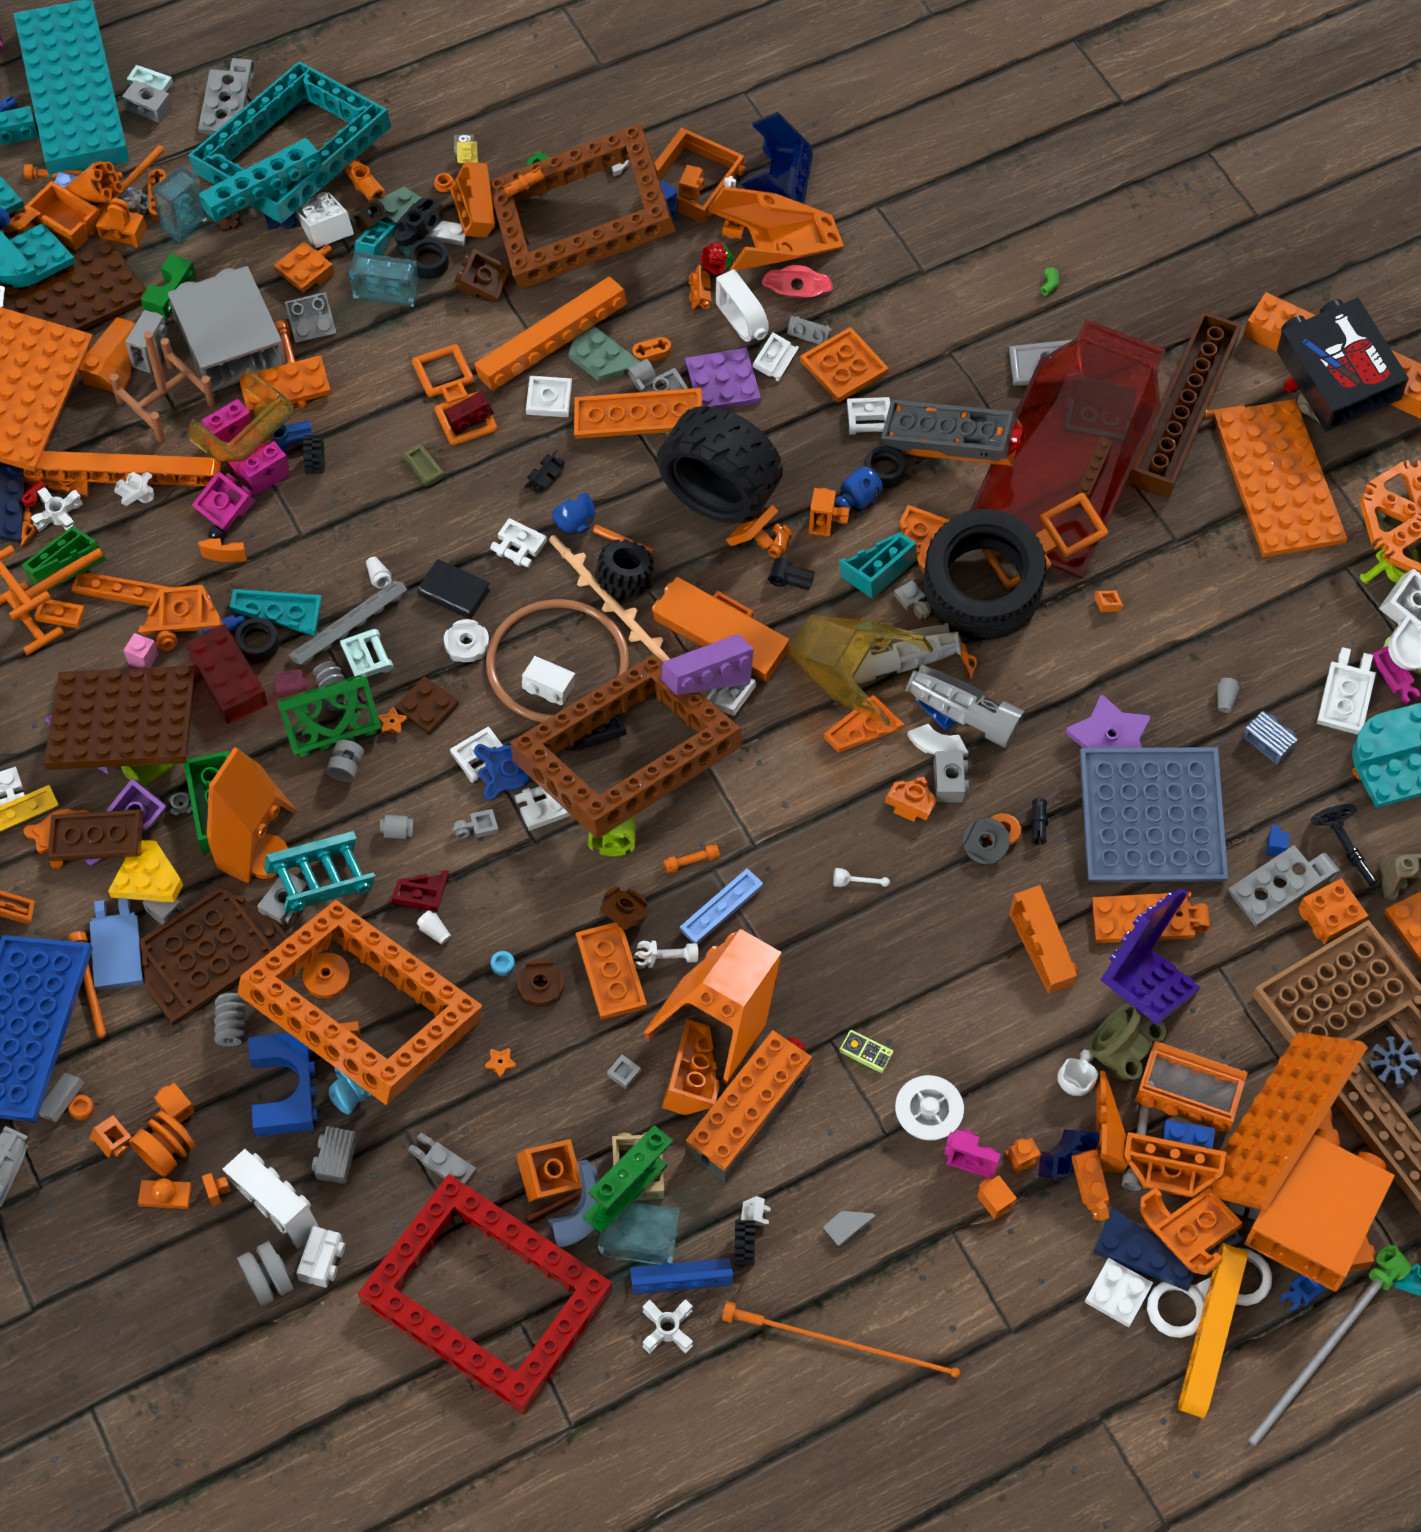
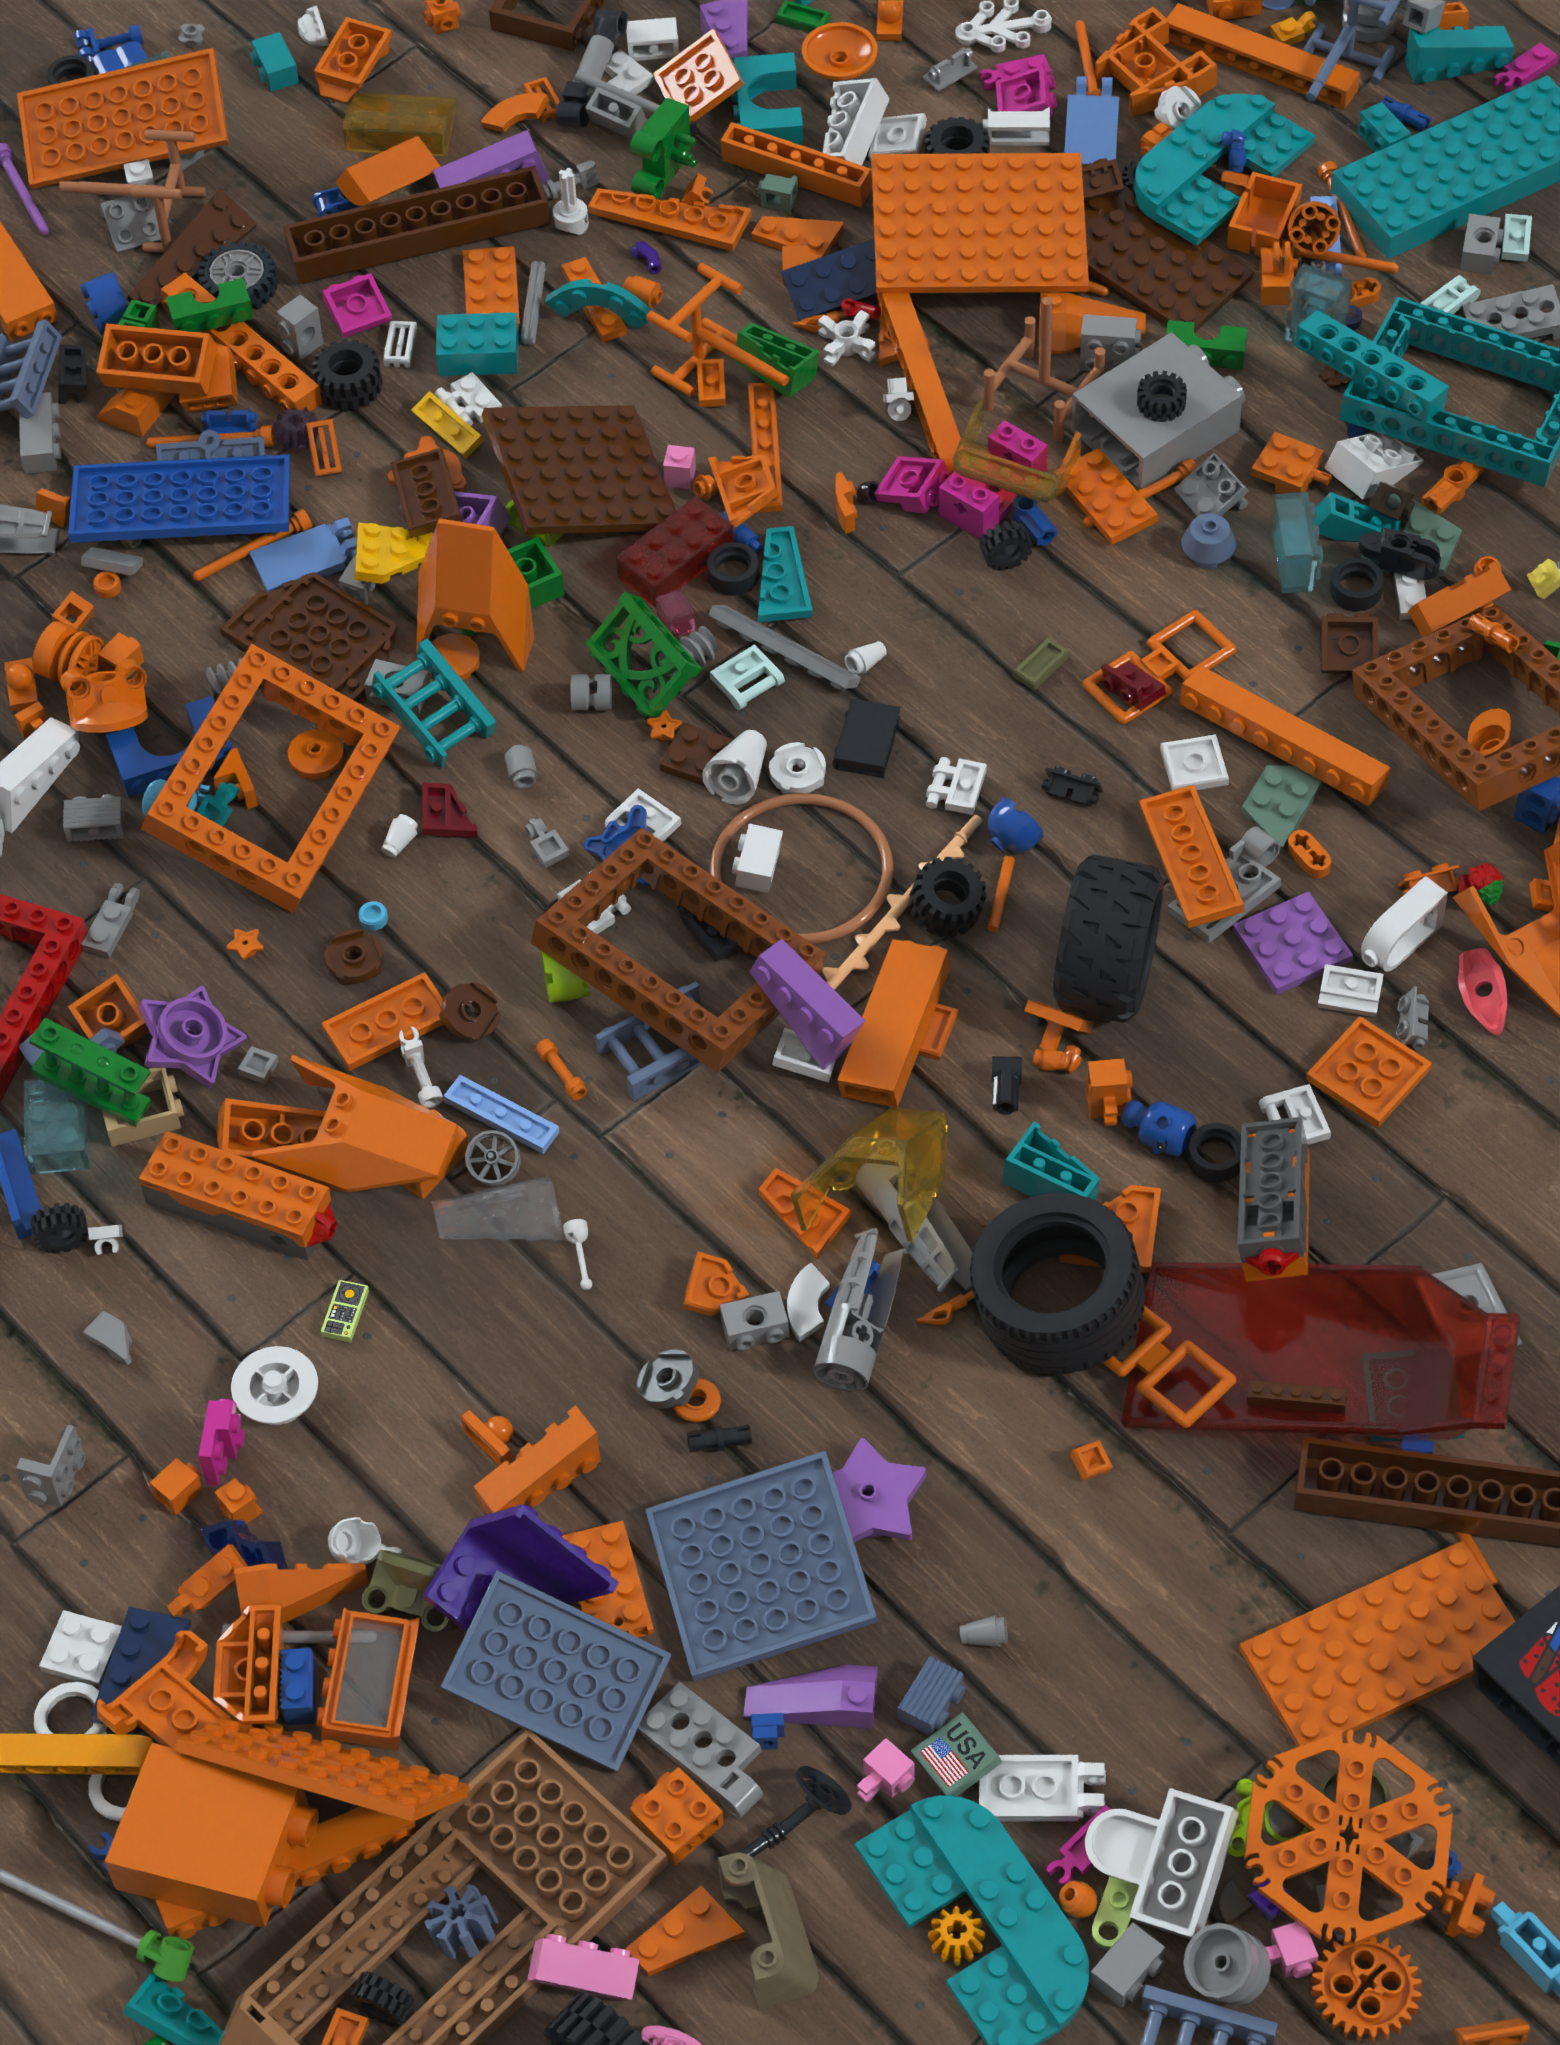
camera: 80 degrees right, 5 degrees down
none -> light grey bracket [16,1425,86,1507]
none -> orange piece [60,659,148,733]
none -> medium lavender plate [138,986,247,1089]
none -> clear wedge [431,1176,565,1241]
none -> sand blue plate [440,1570,672,1773]
none -> orange tile [461,1410,514,1466]
none -> light grey wheel [465,1130,521,1187]
none -> sand blue fence [595,981,703,1101]
none -> white cone [702,730,767,805]
none -> medium lavender wedge [743,1664,878,1729]
none -> bright pink brick [857,1738,915,1804]
none -> sand green tile [911,1712,1002,1796]
none -> black tyre [1137,371,1187,422]
none -> sand blue cone [1181,513,1236,569]
none -> light aqua plate [1420,275,1481,314]
none -> orange piece [1467,708,1512,759]

